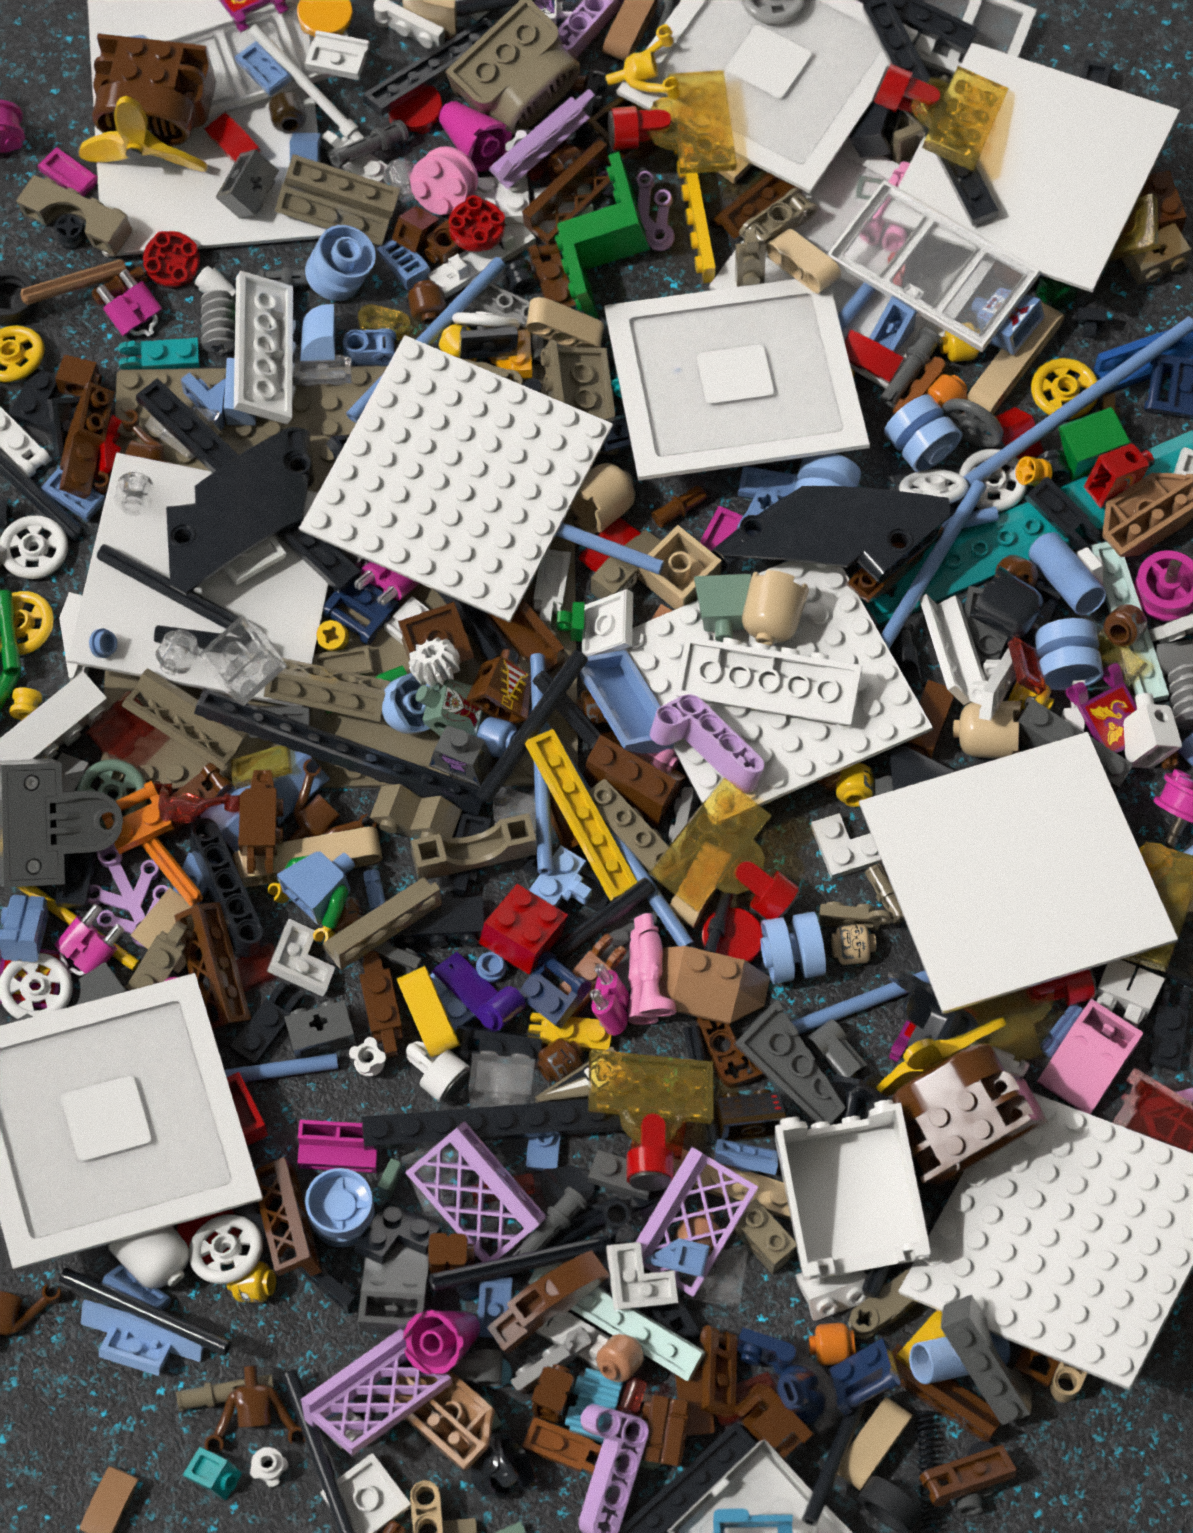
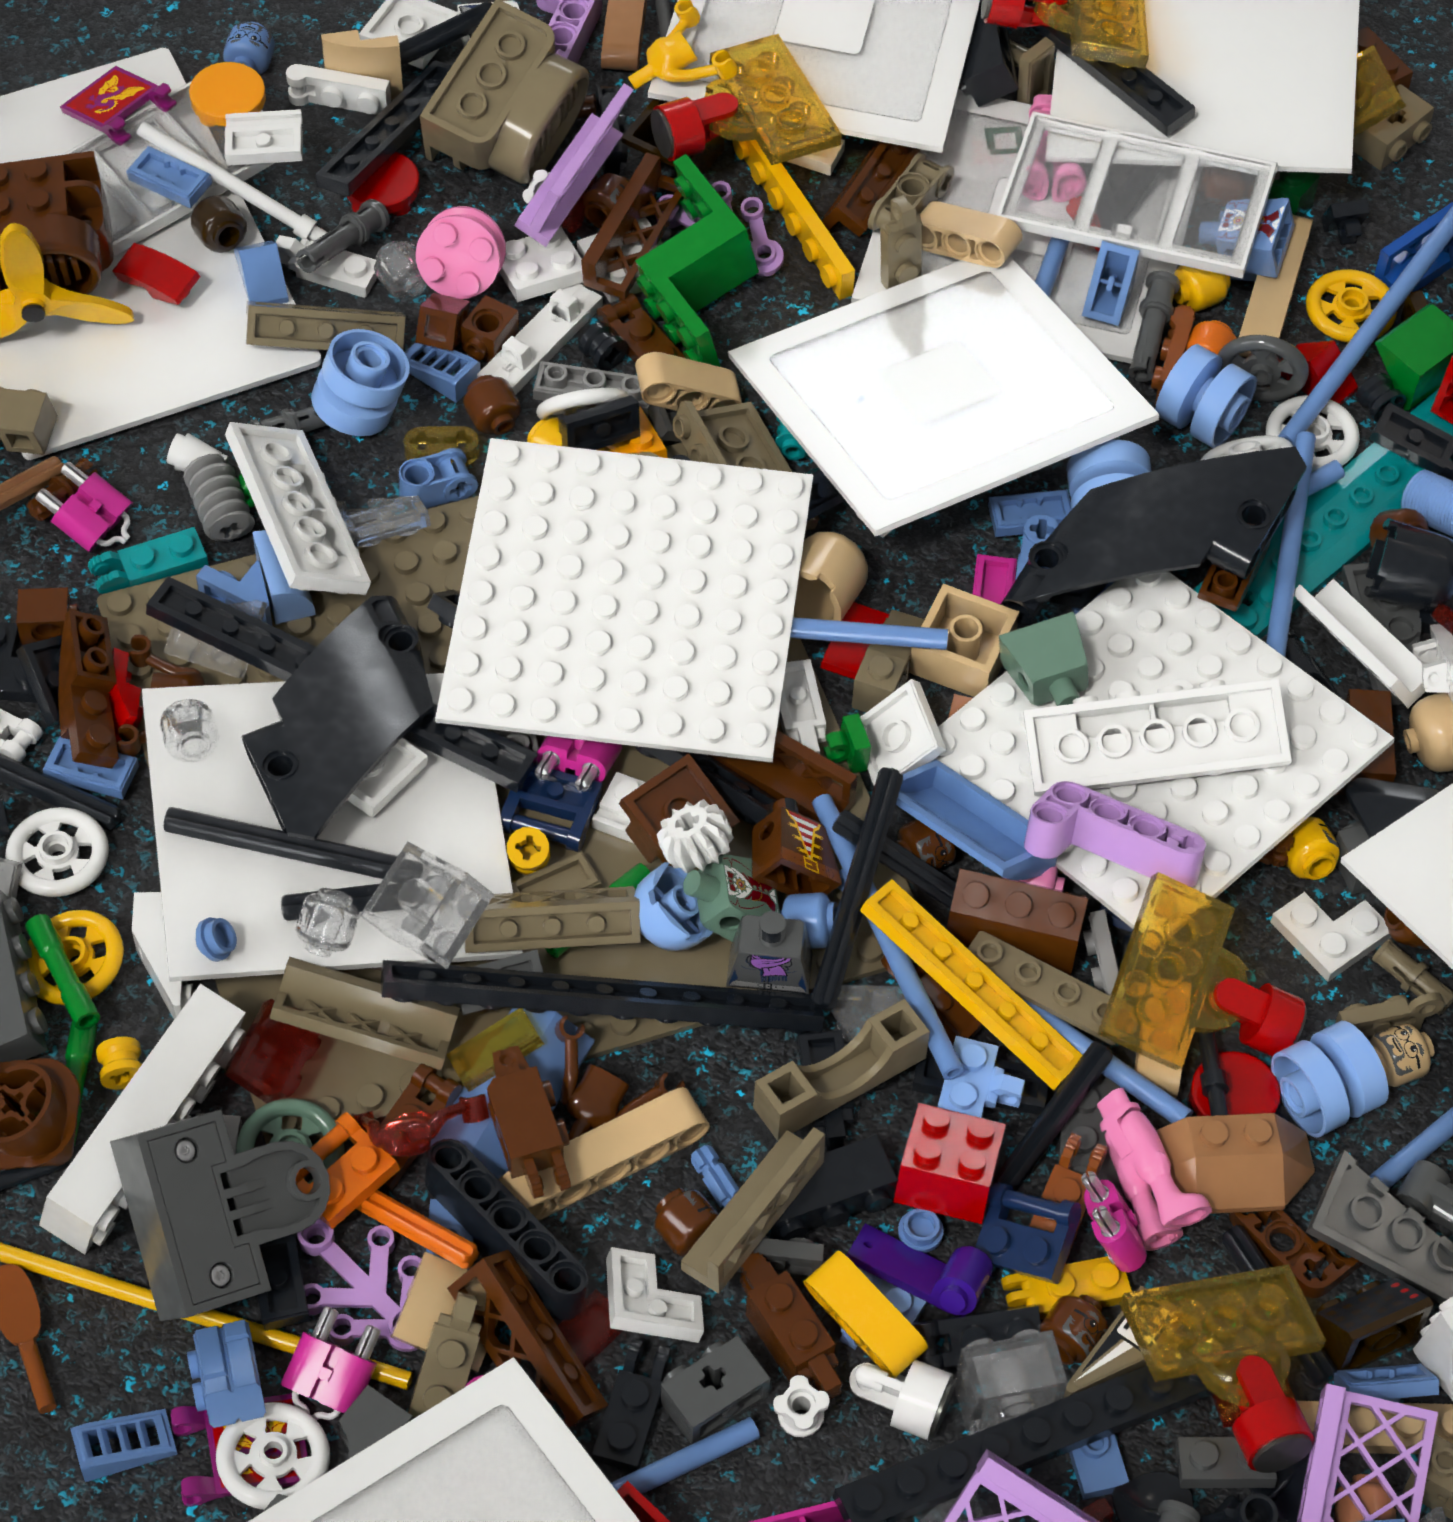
camera: 20 degrees left, 10 degrees down
red tile [143,231,200,288] -> none
dark grey brick [215,149,279,218] -> none
medium blue torso [268,851,355,942] -> none
dark tan fence [284,154,400,217] -> none
light blue brick [301,304,336,361] -> none
medium blue piece [346,257,506,423] -> none
dark tan brick [370,784,462,839] -> none
dark pink cone [439,101,512,172] -> none
red tile [449,195,505,252] -> none
reddish brown axle [651,486,707,528] -> none
tan cylinder [742,570,809,646] -> none
red slope [844,330,904,383] -> none
light orange wheel [1015,456,1052,487] -> none

